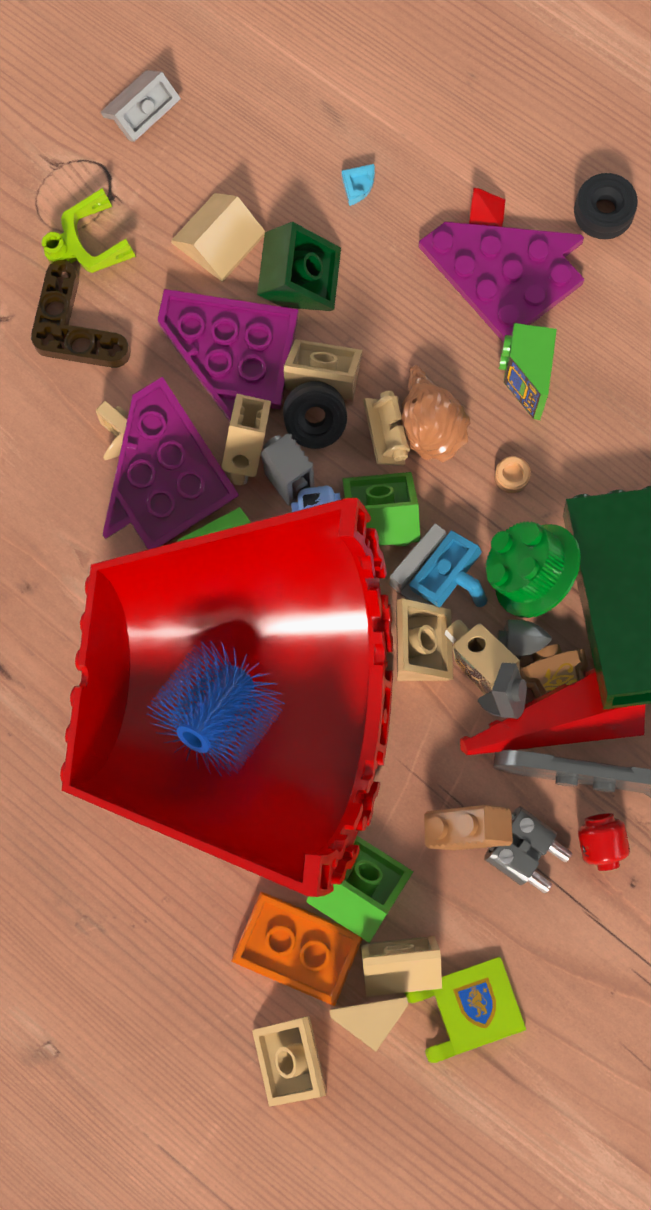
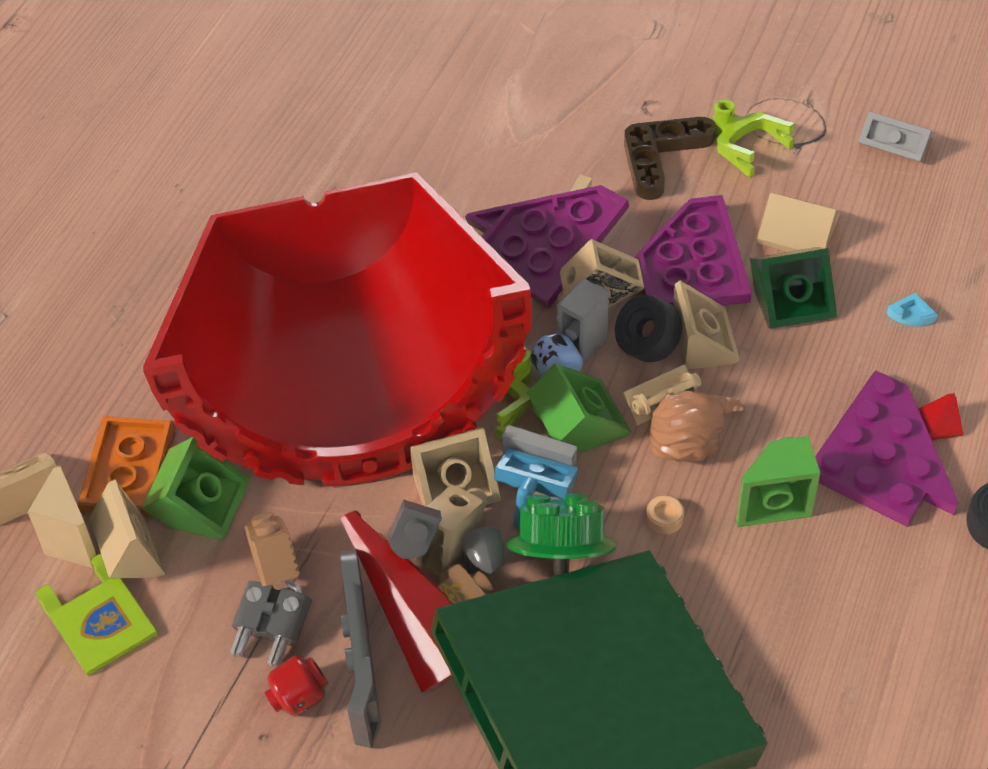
camera: 70 degrees right, 25 degrees down
blue piece [147,640,285,776] -> none

